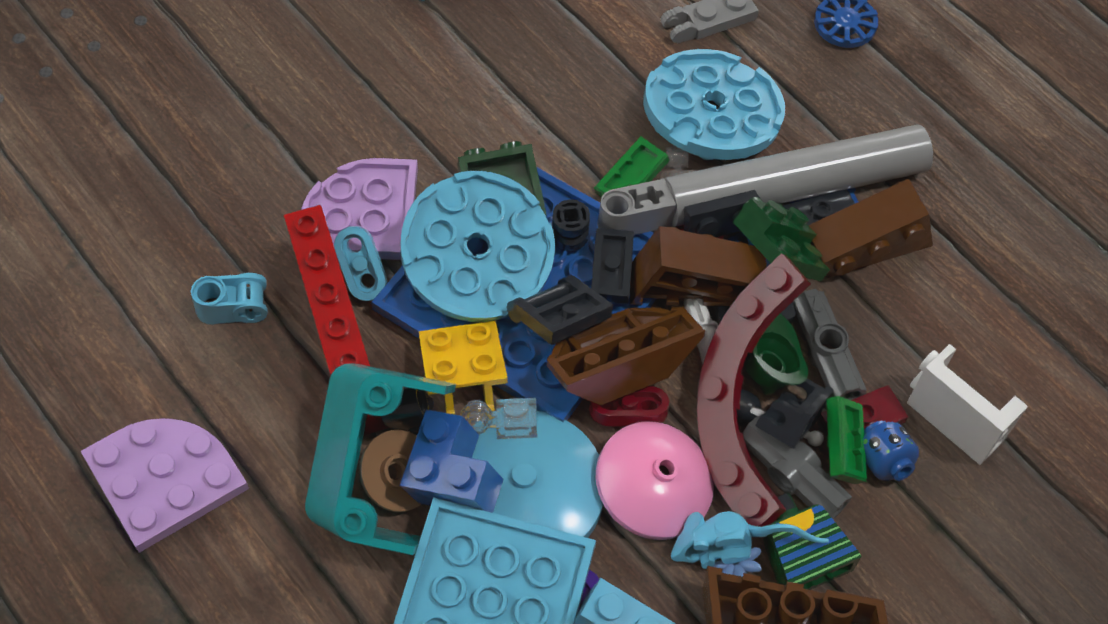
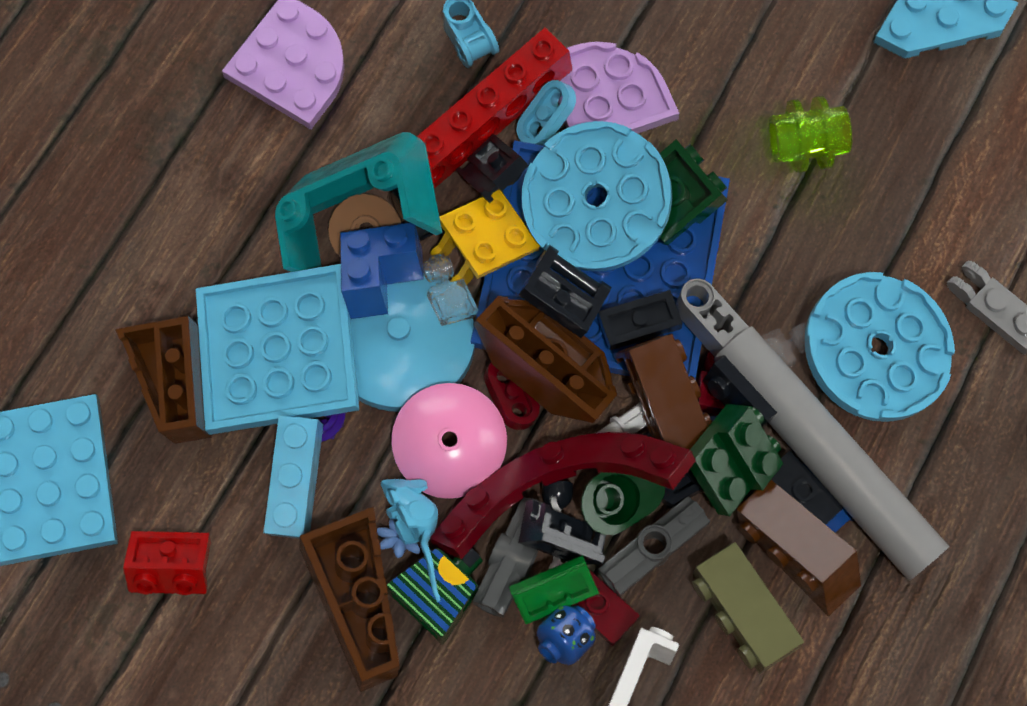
camera: 70 degrees right, 10 degrees up
black wheel [552,199,590,251] -> none
green plate [594,136,669,198] -> none
none -> black plate [456,134,529,203]
none -> olive brick [692,542,804,674]
none -> clear neon green piece [768,96,852,173]

